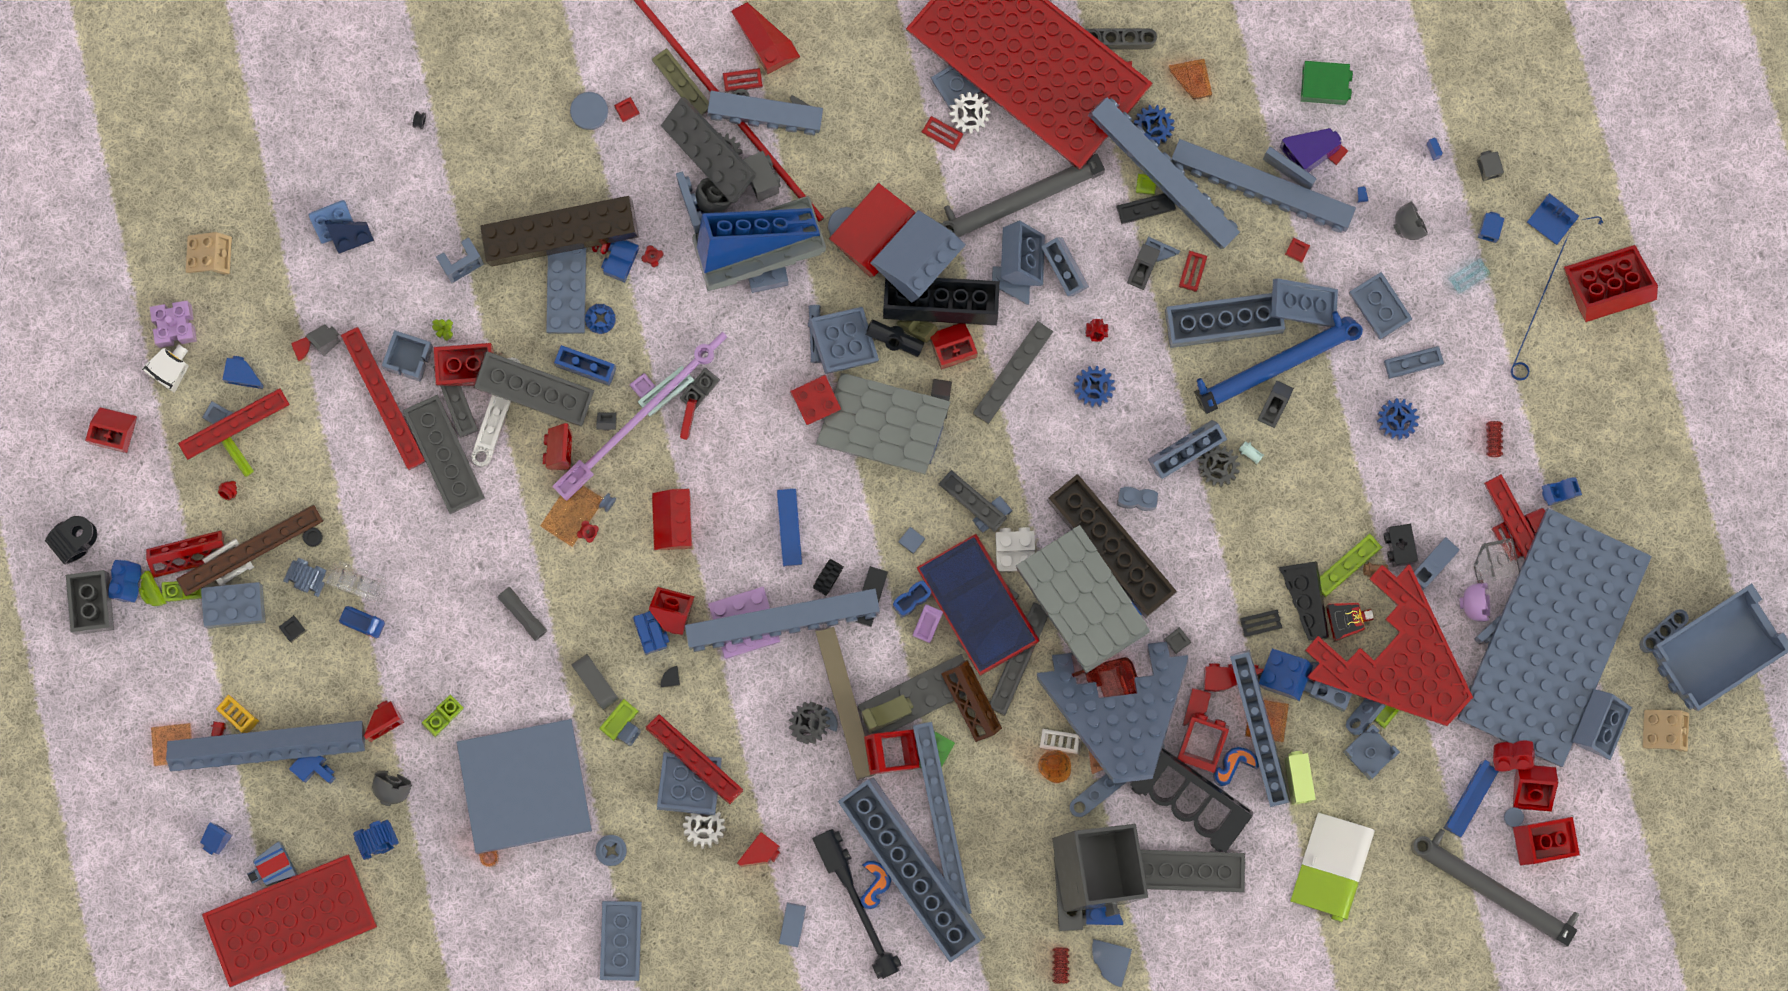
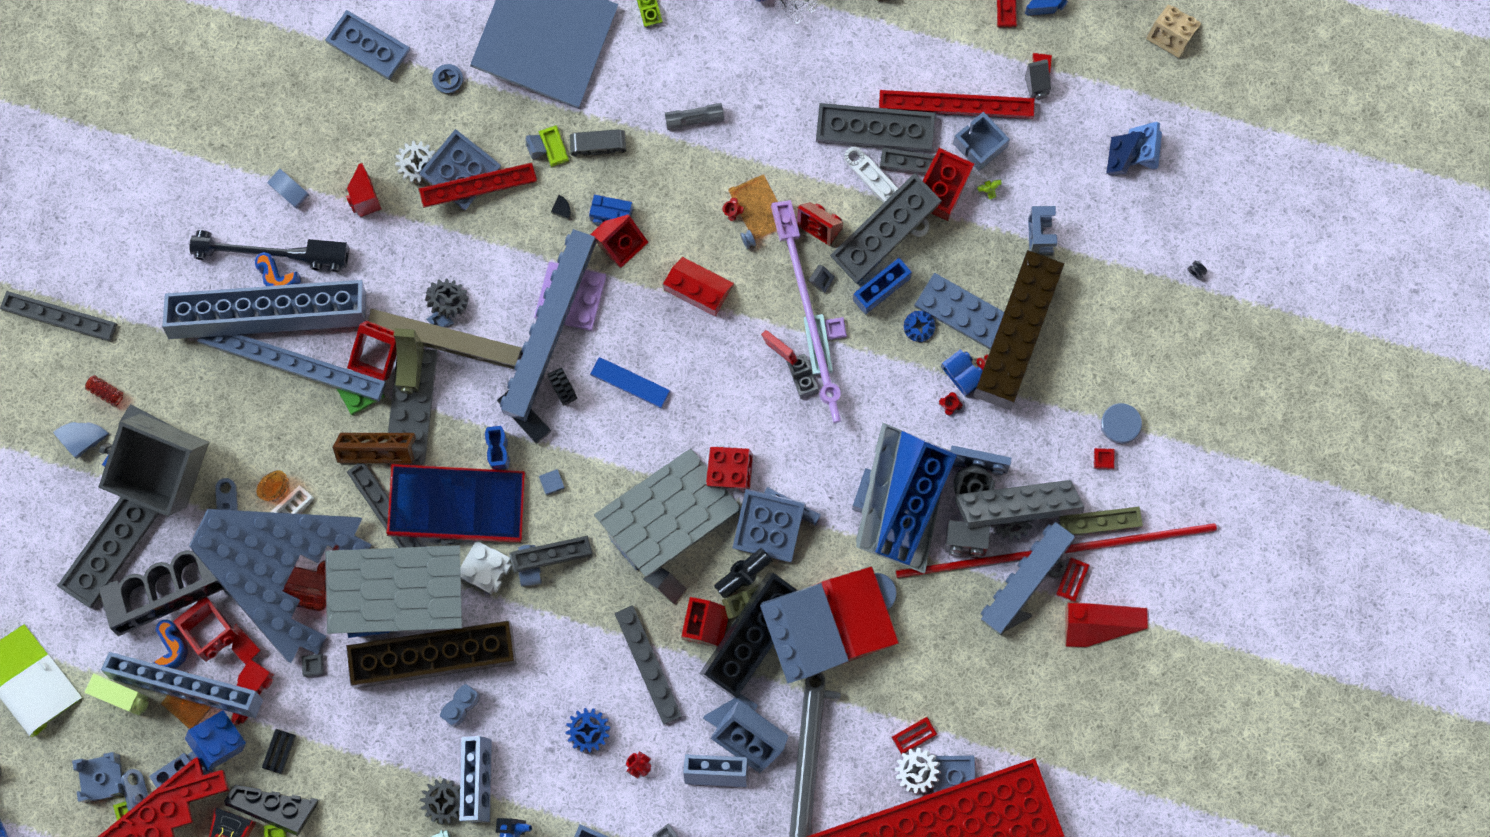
camera: 130 degrees right, 5 degrees down
lavender tile [912,604,943,643] -> none

